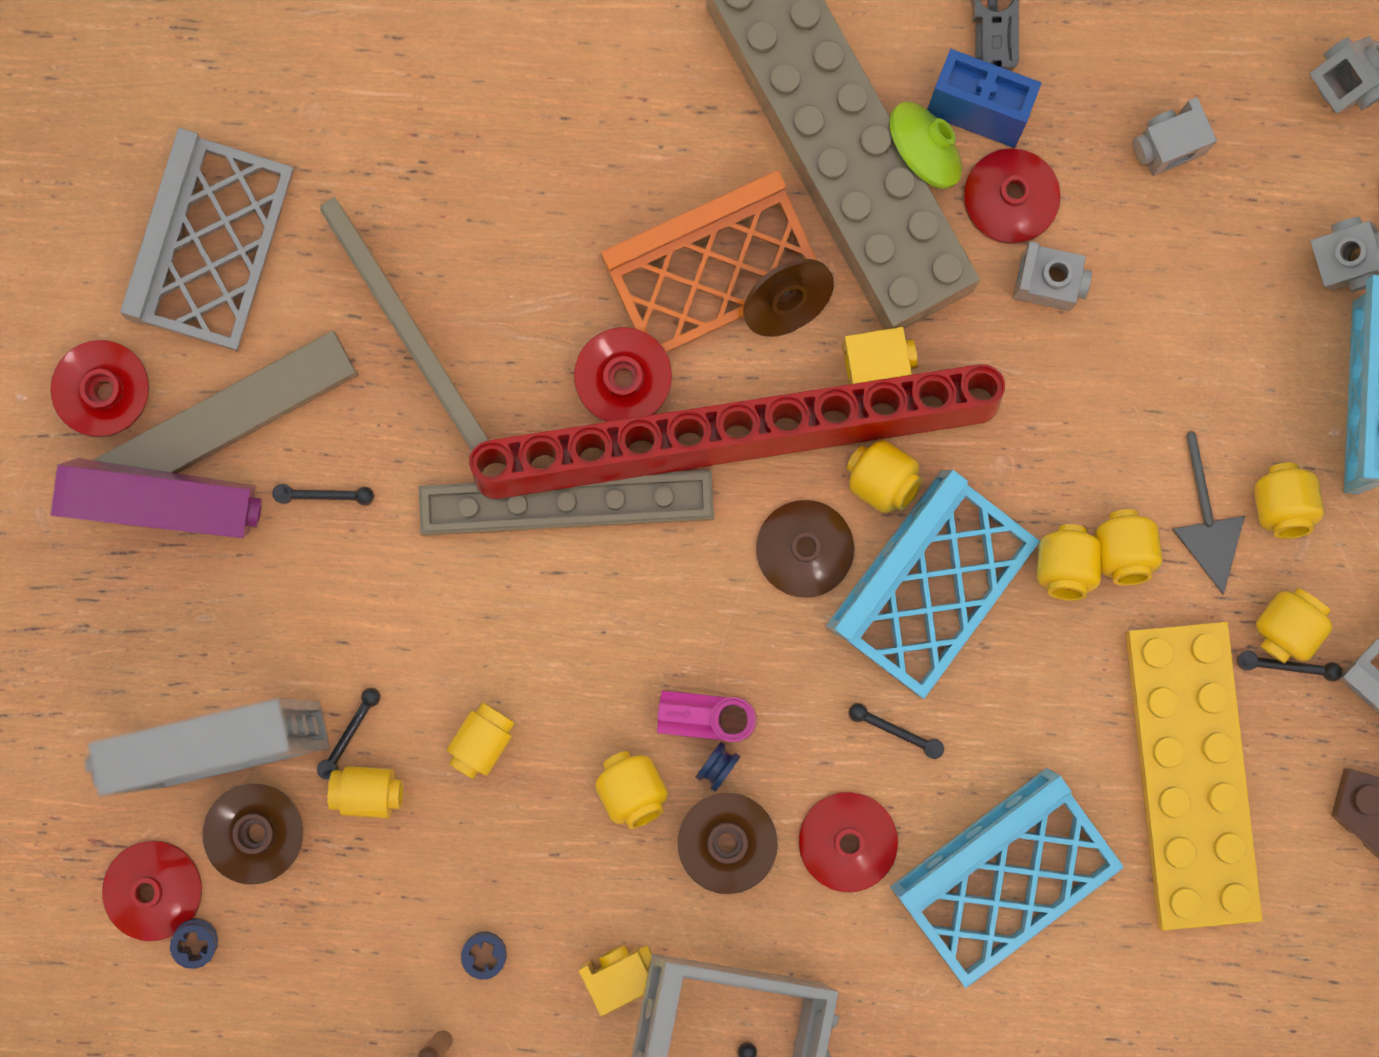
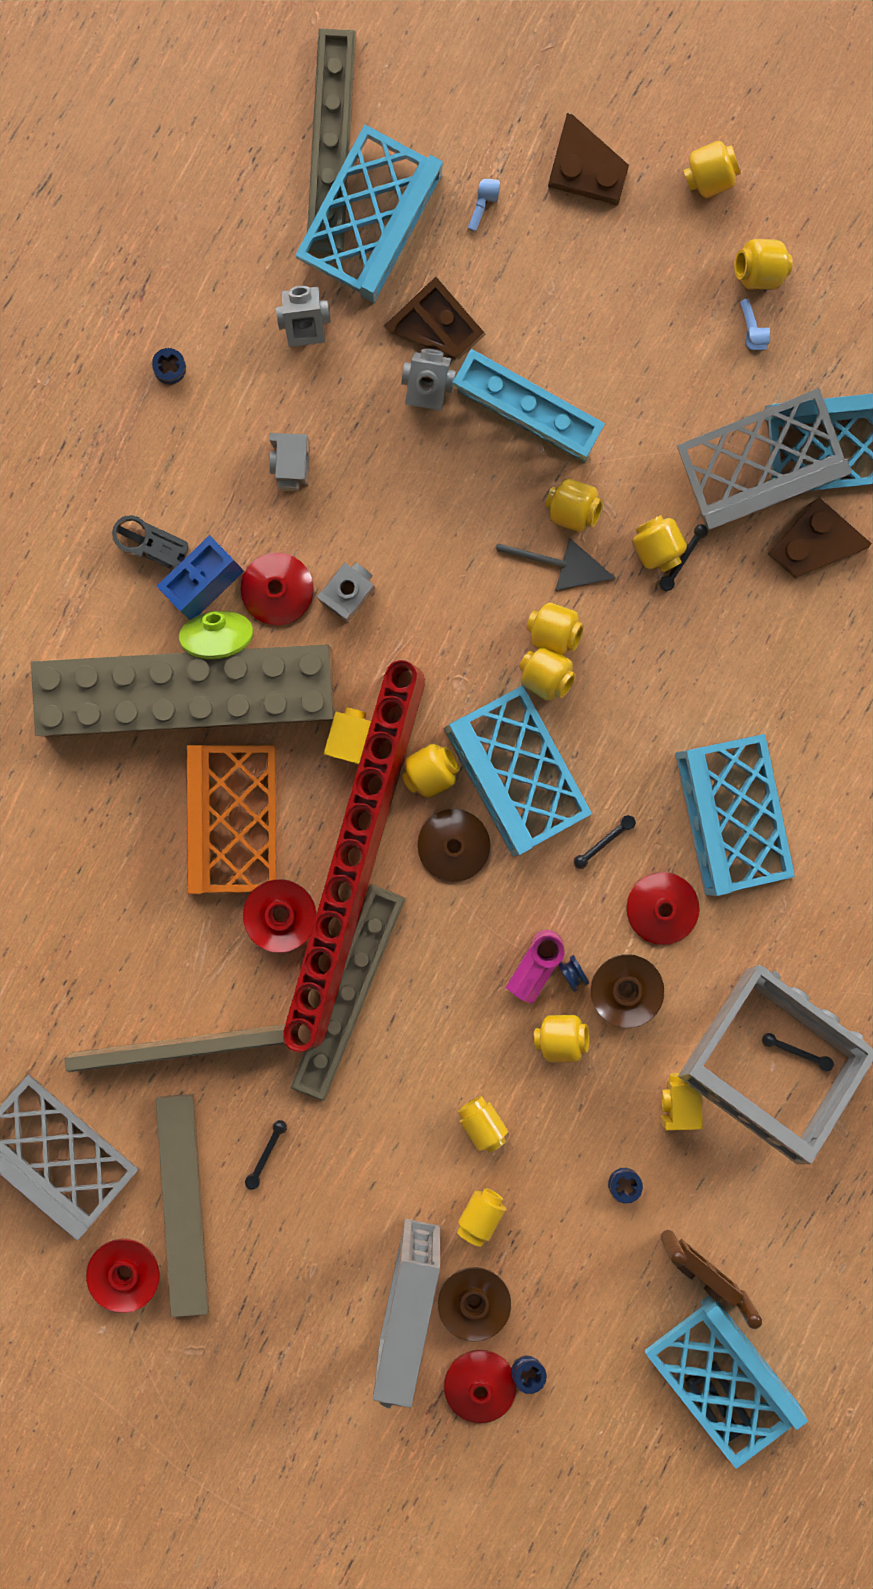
camera: 70 degrees left, 5 degrees up
magenta slope [50,458,262,538] -> none
black hinge [317,688,380,779] -> none
reddish brown dish [743,259,834,337] -> none
yellow plate [1125,622,1263,931] -> none

